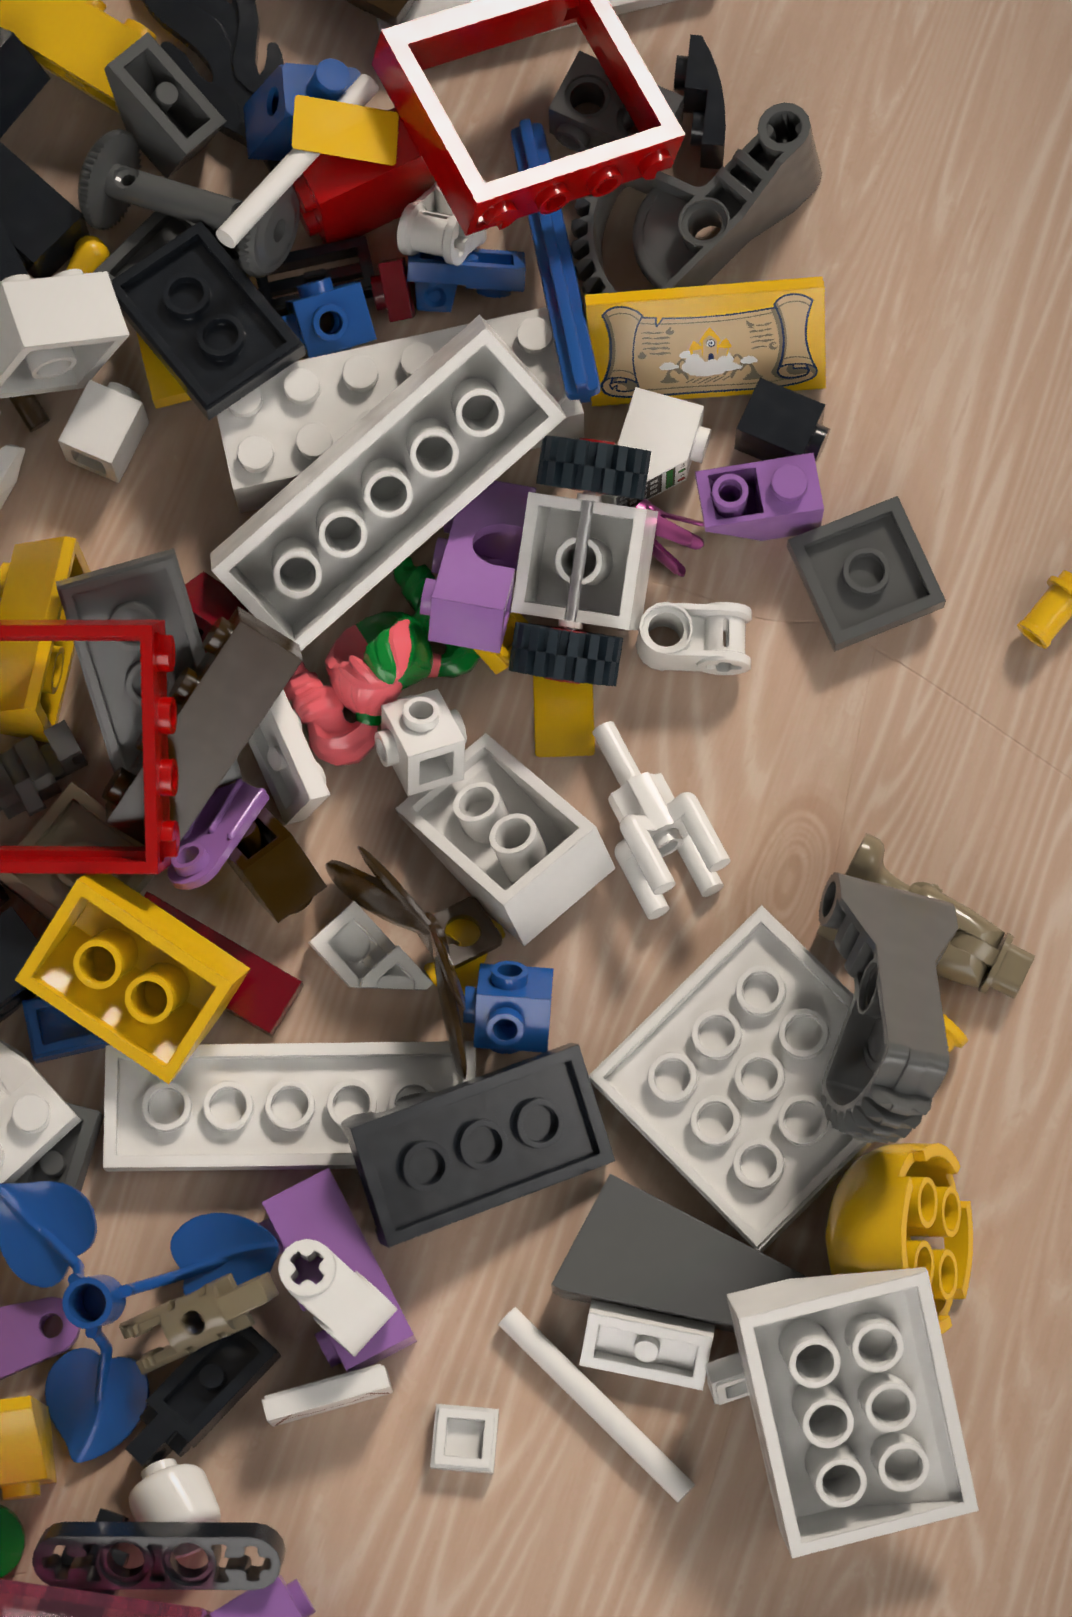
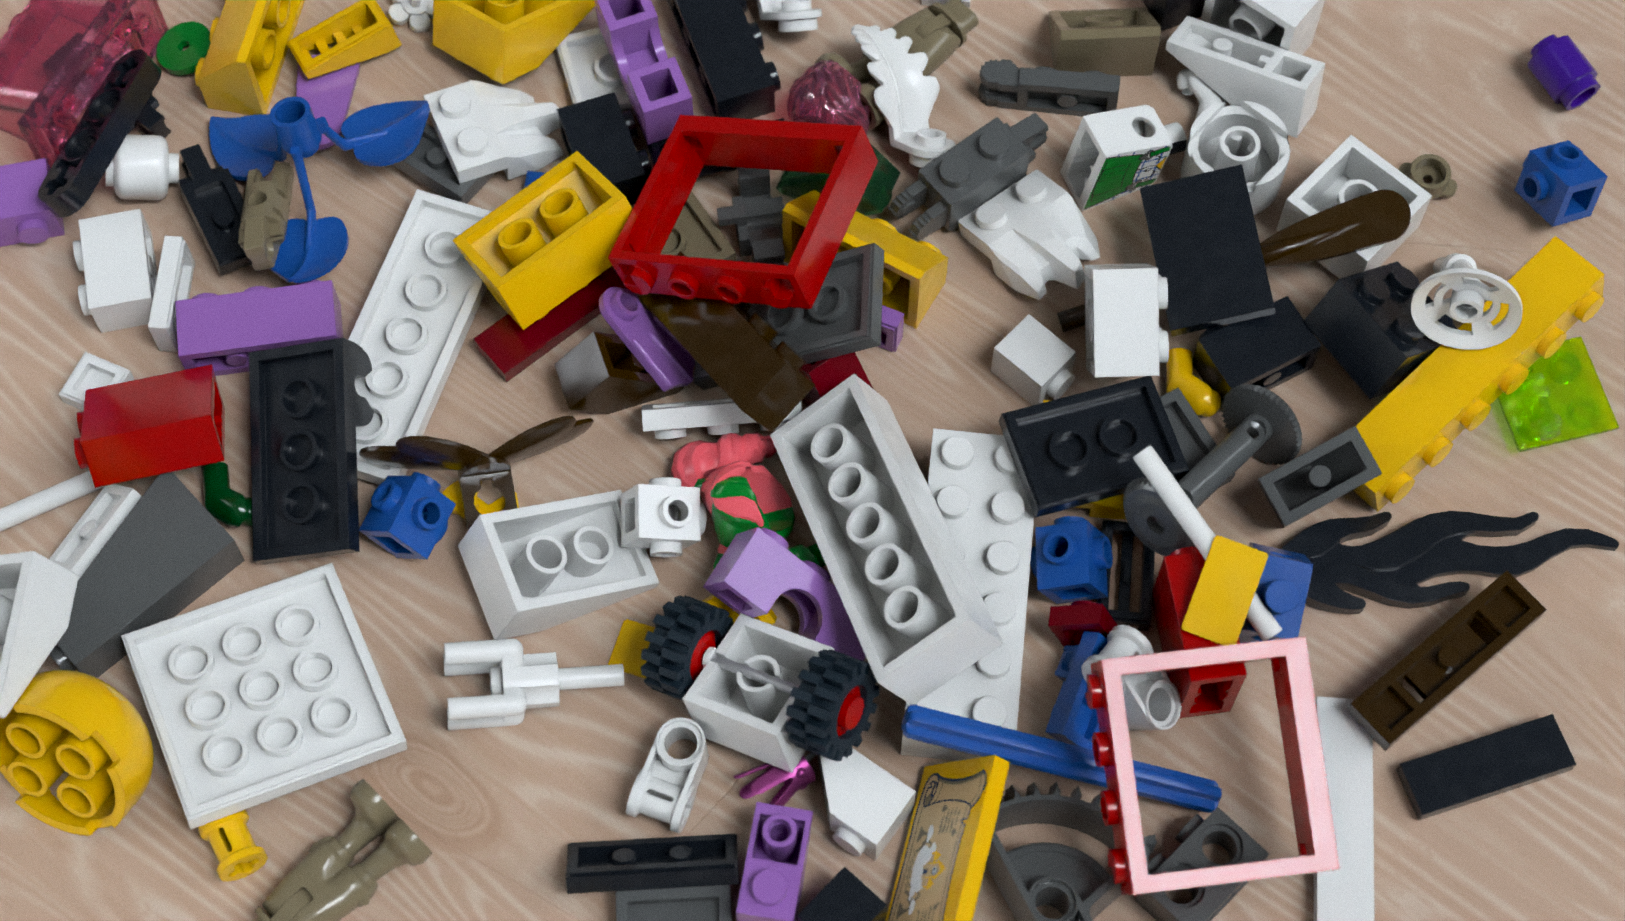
camera: 105 degrees right, 10 degrees down
white piece [278,1239,398,1357] -> none
white slope [308,901,433,990] -> none
dark grey arm [819,872,958,1144] -> none
none -> white brick [73,209,157,333]
none -> red brick [74,364,225,488]
none -> dark green arm [201,462,253,528]
none -> black tile [566,834,739,894]

